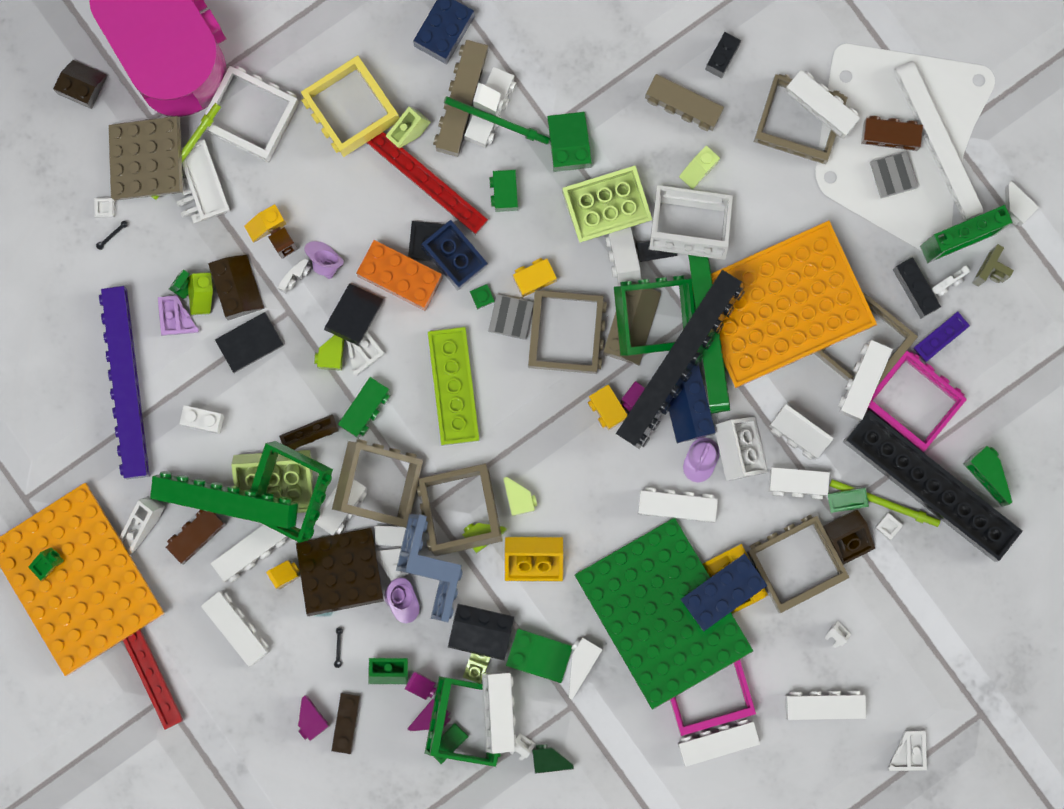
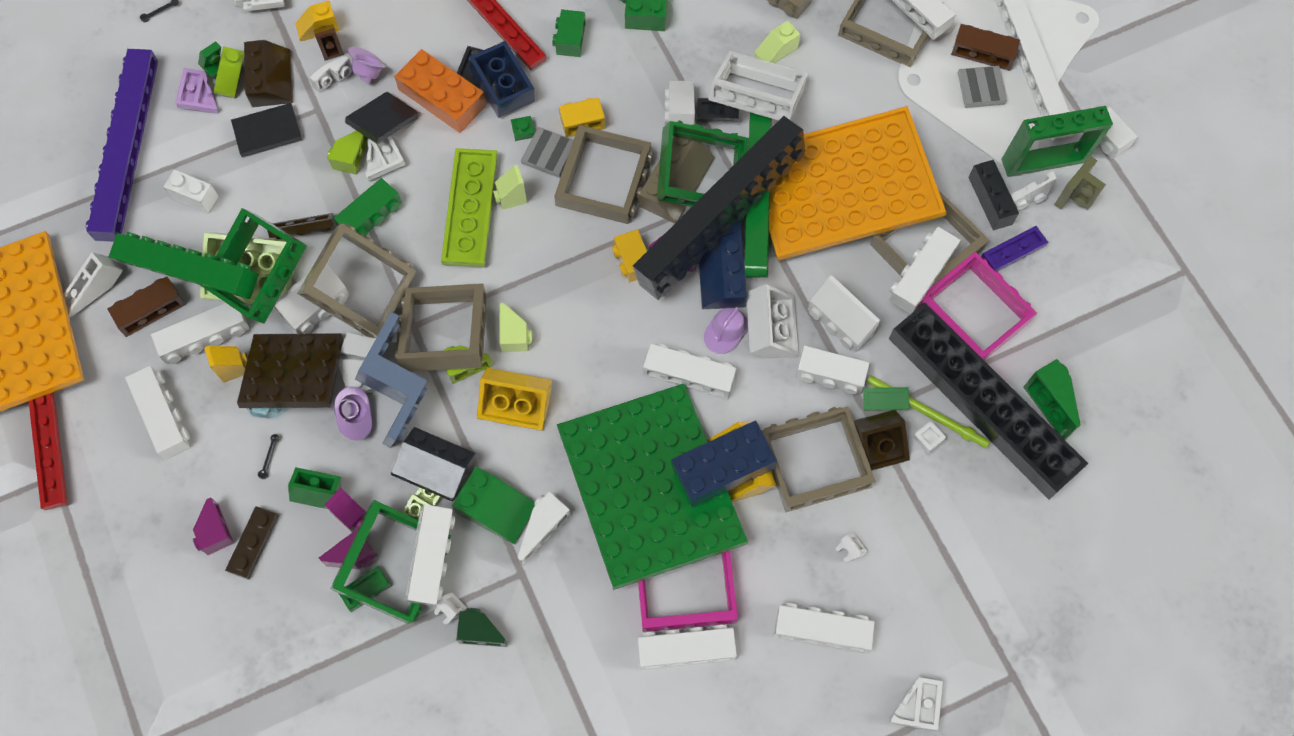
camera: 10 degrees right, 15 degrees down
yellowish green slope [562,166,652,243] -> none
none -> yellowish green slope [493,165,527,210]

